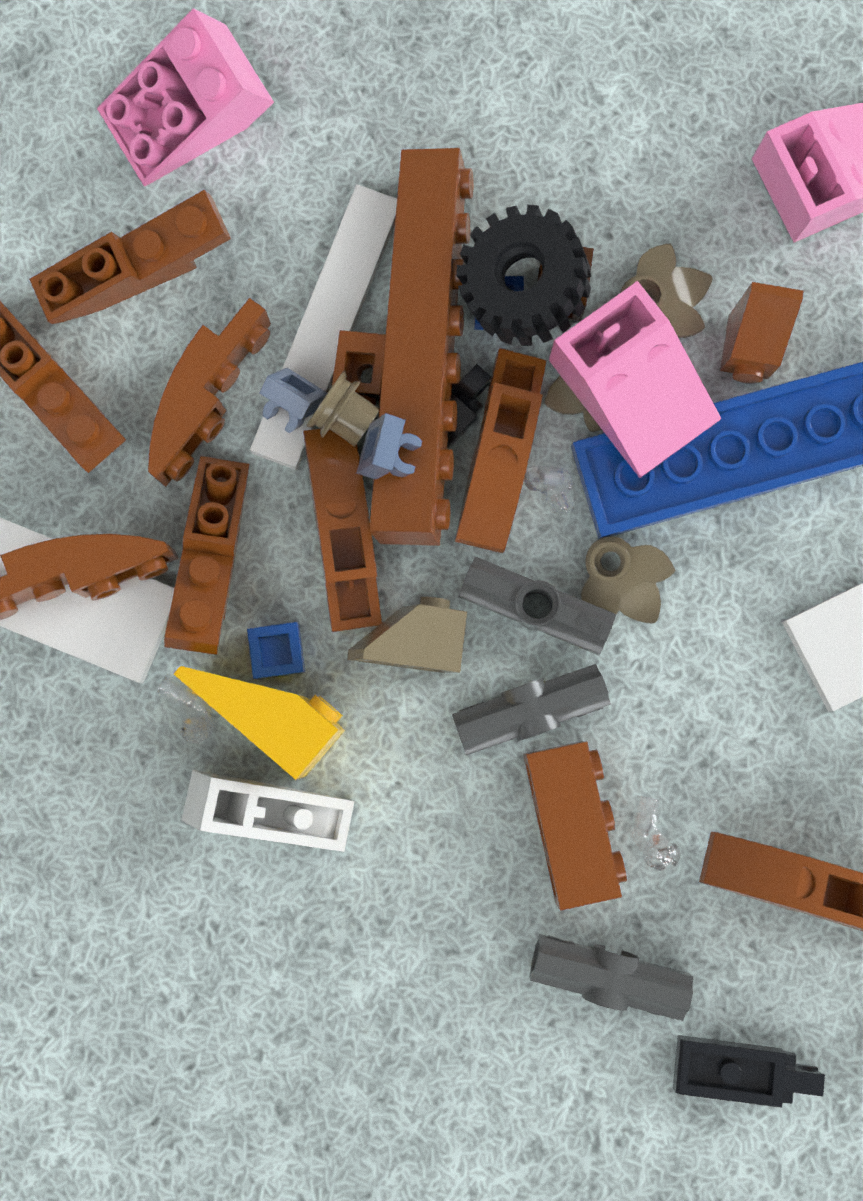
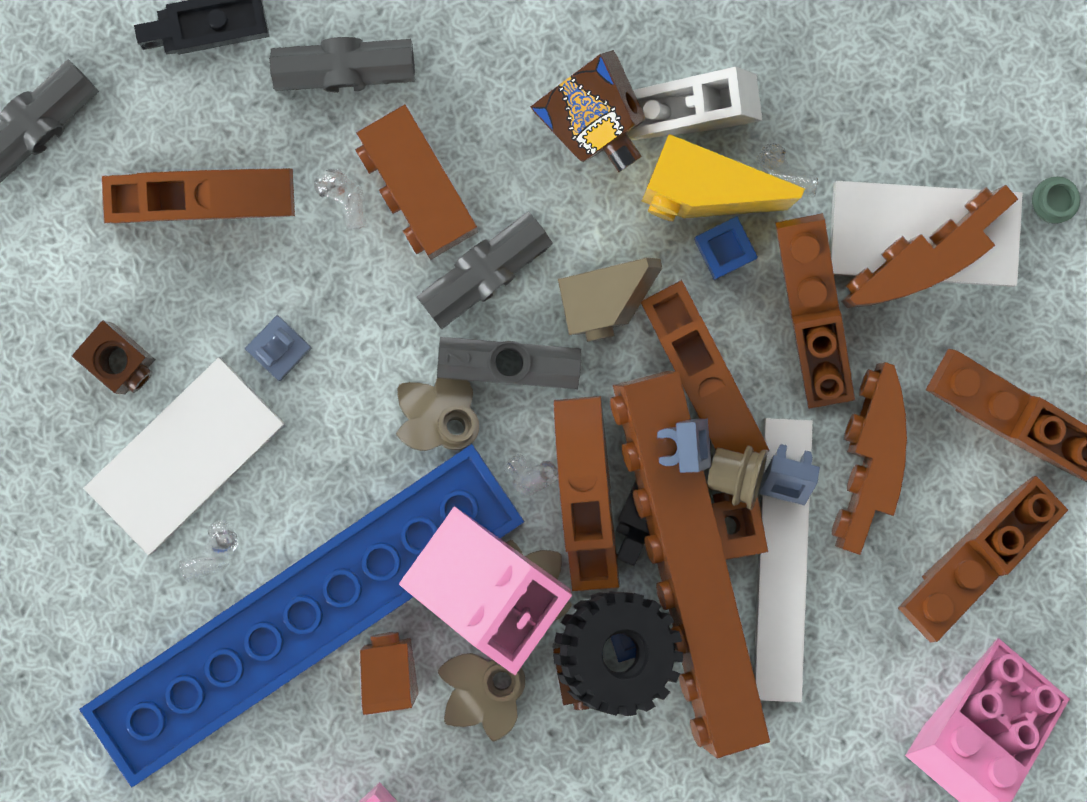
camera: 155 degrees right, 5 degrees up
none -> sand blue tile [244,315,312,381]
none -> torso [530,50,645,172]

